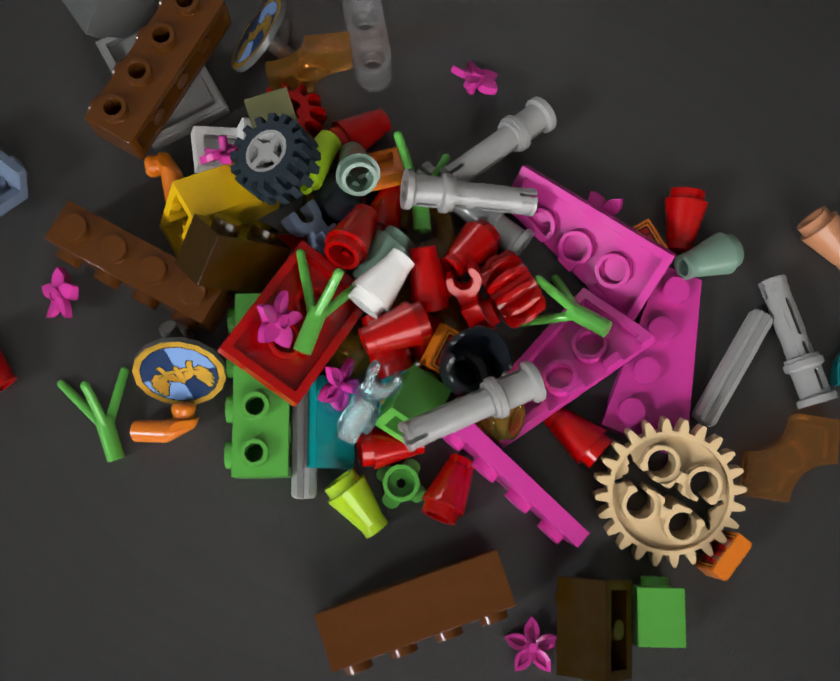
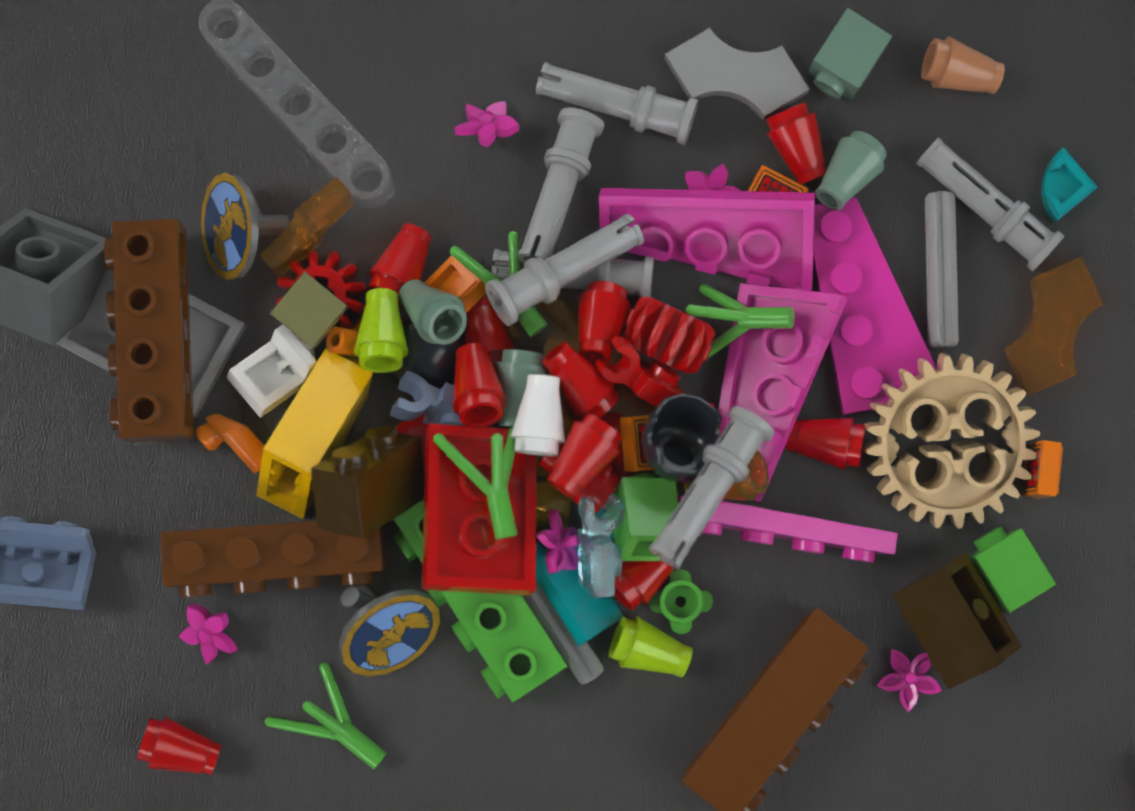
camera: 25 degrees left, 5 degrees up
orange arm [130,401,199,443] -> none
dark pink plant [200,135,239,165] -> none
black wheel [230,113,321,205] -> none
dark pink plant [257,290,303,348] -> none
red cone [421,453,474,526] -> none
none -> light grey pin [536,62,699,145]
none -> light grey tile [664,28,810,120]
none -> sand green brick [808,8,892,101]

